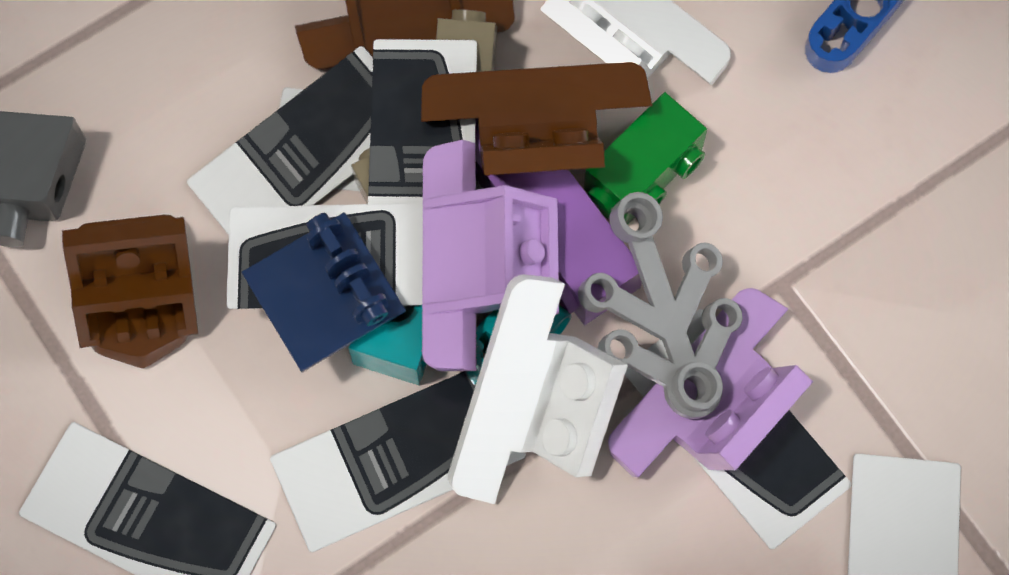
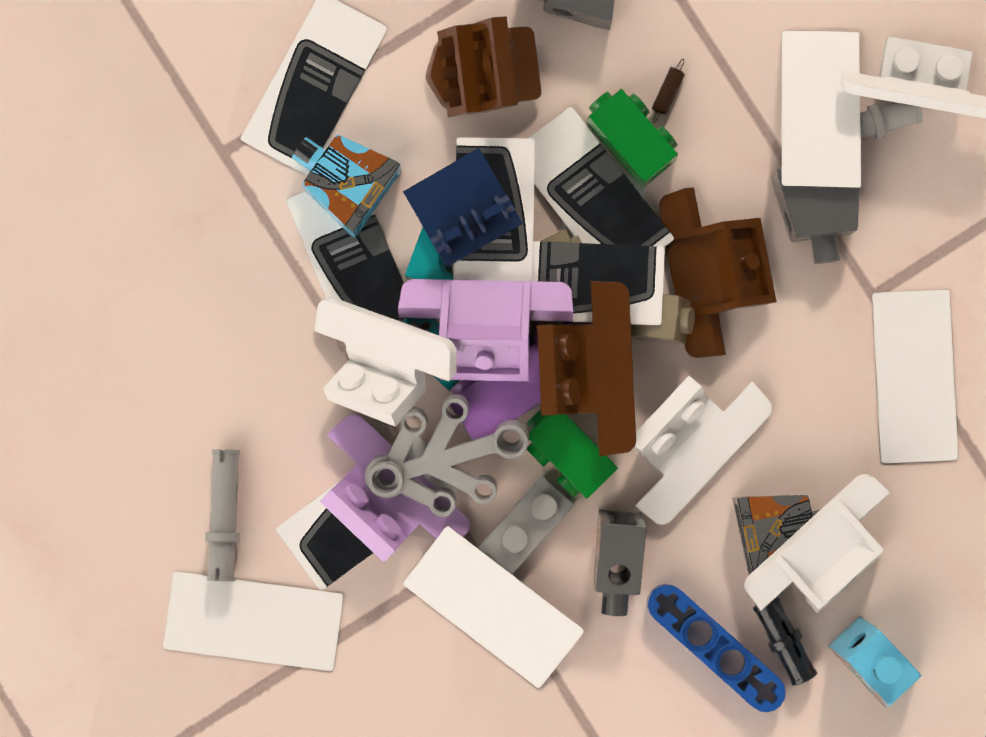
camera: 90 degrees right, 15 degrees up
none -> torso [292,135,402,238]
none -> white sticker [403,526,584,688]
none -> light grey hinge [477,476,575,574]
none -> green brick [587,88,678,189]
none -> dark grey torso [594,510,647,616]
none -> reddish brown piece [651,58,685,124]

